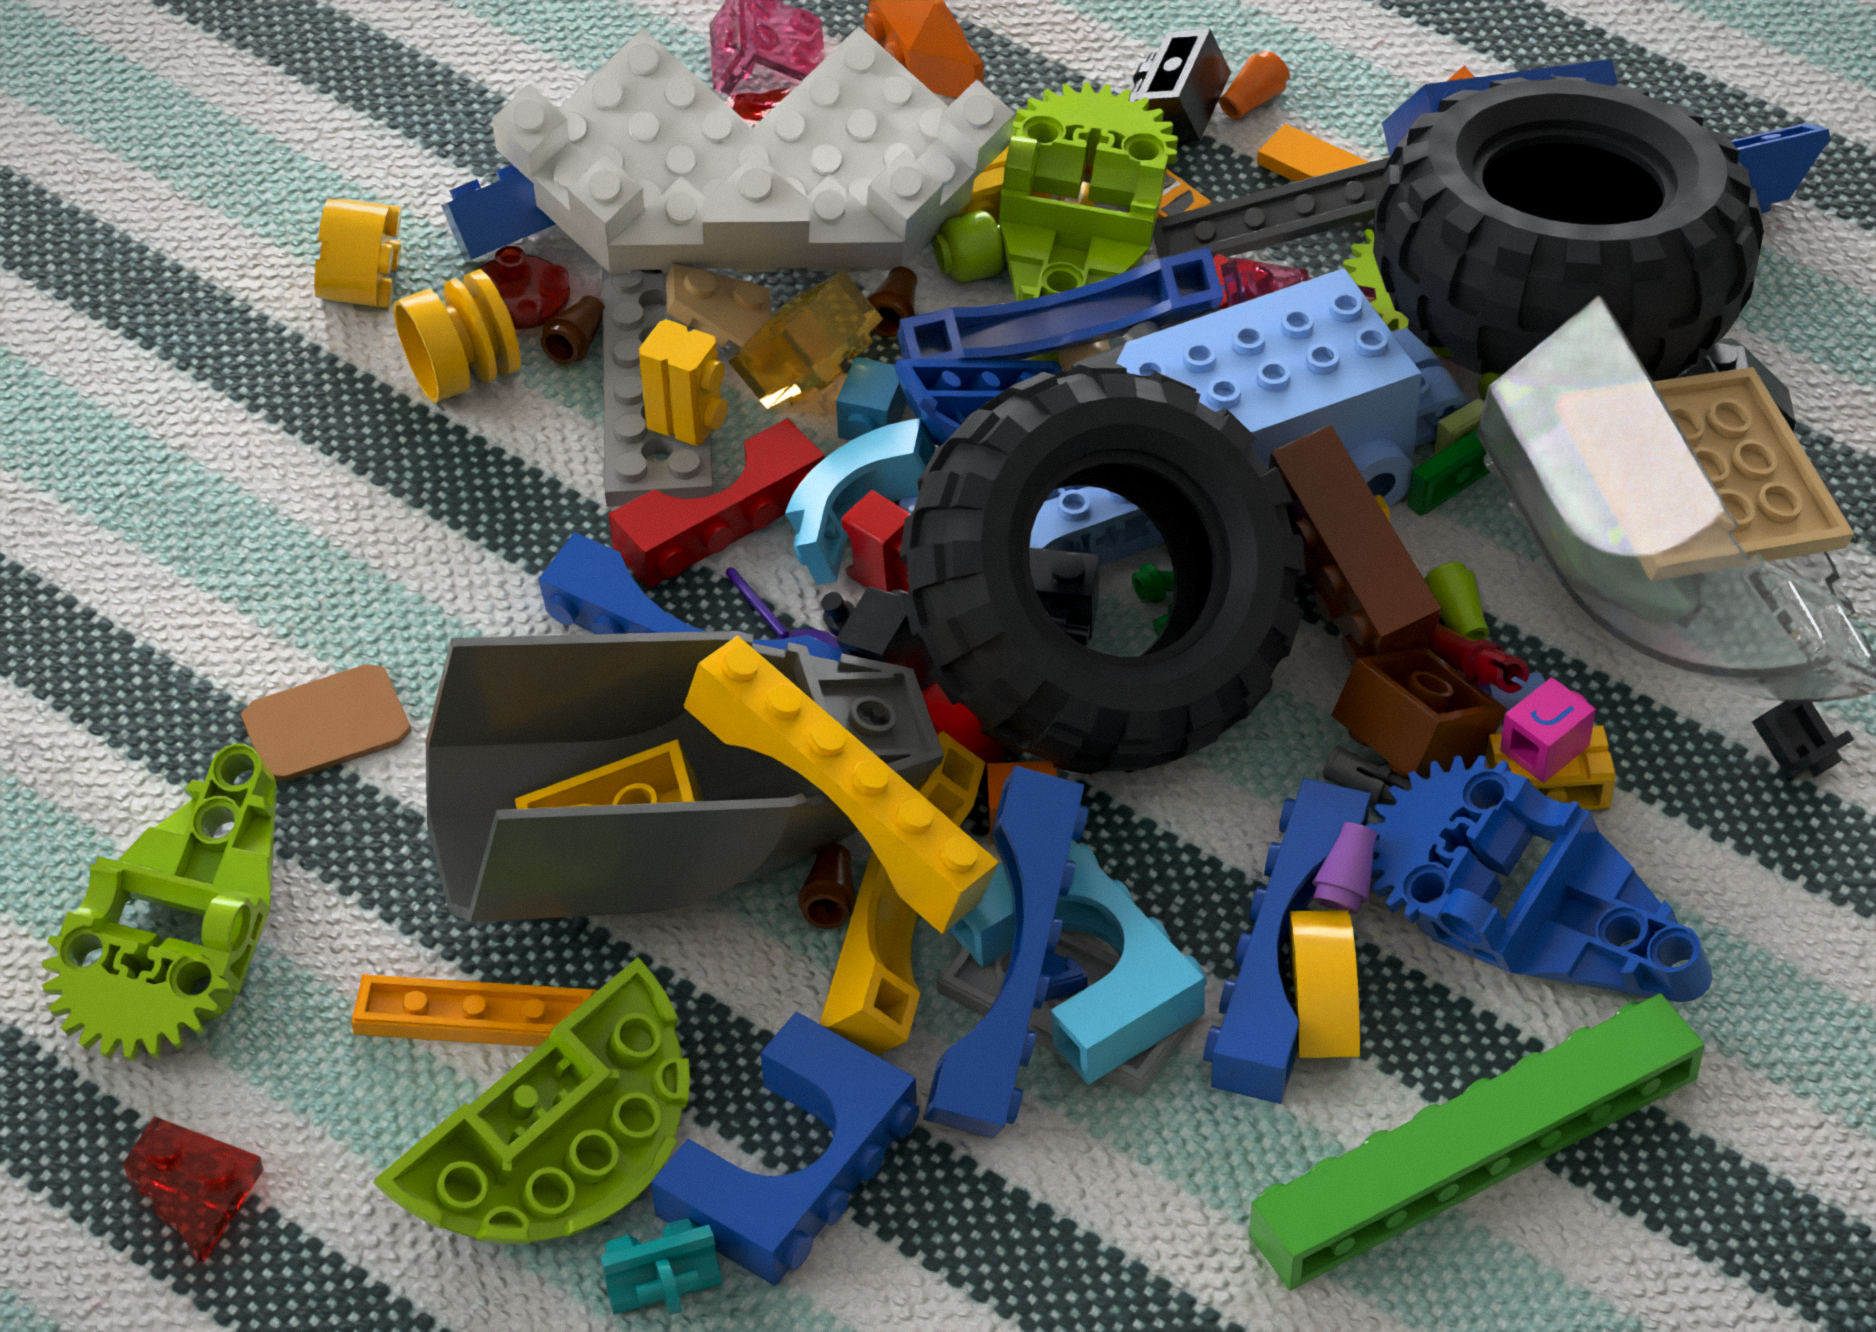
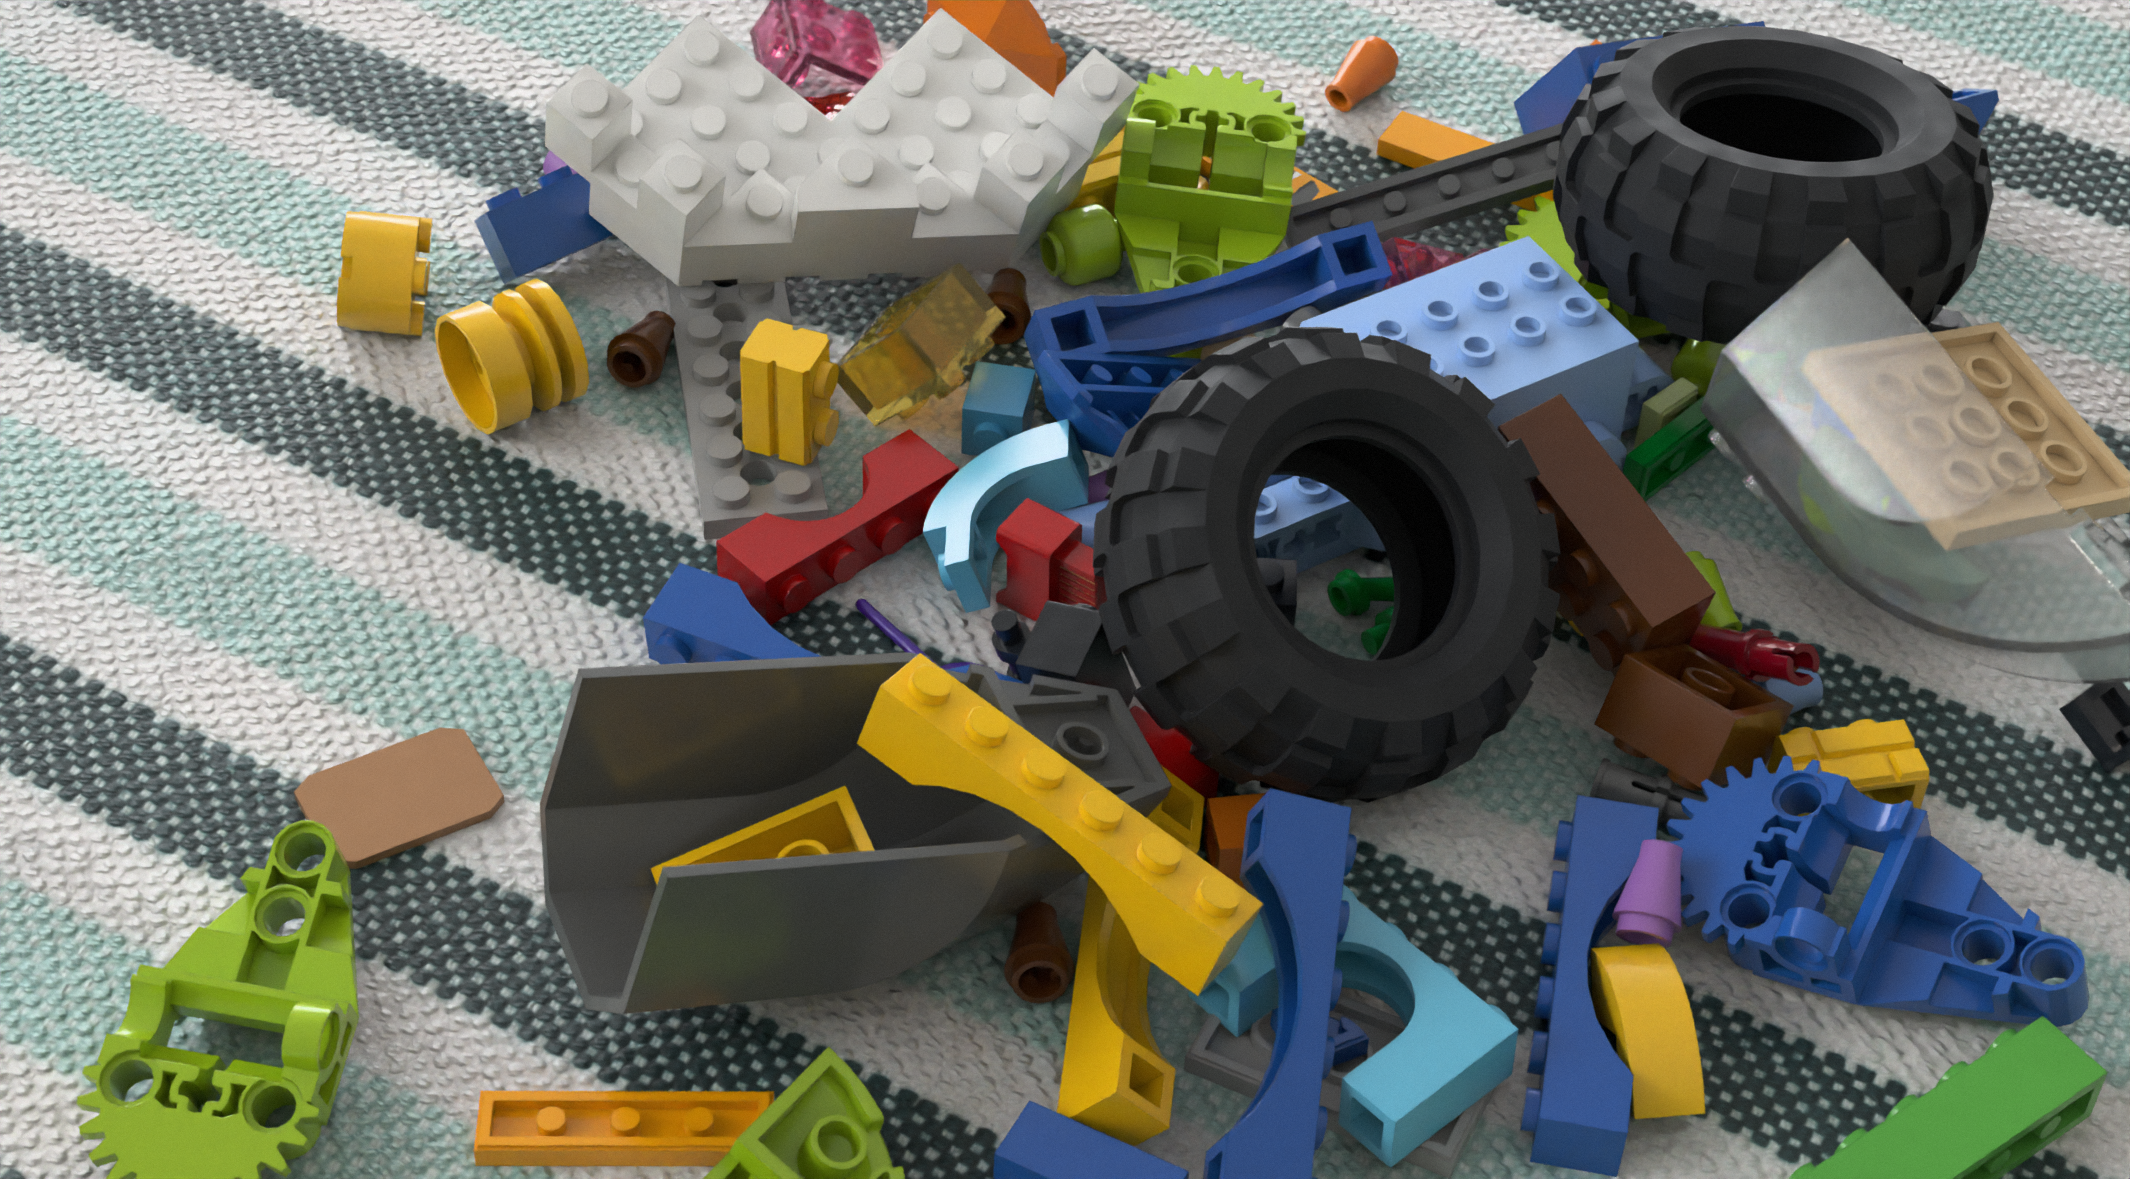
camera: 10 degrees left, 5 degrees down
clear red dish [477,246,570,330] -> none
tan wing [666,263,774,372] -> none
black brick [1130,29,1231,143] -> none
dark pink brick [1500,677,1596,783] -> none

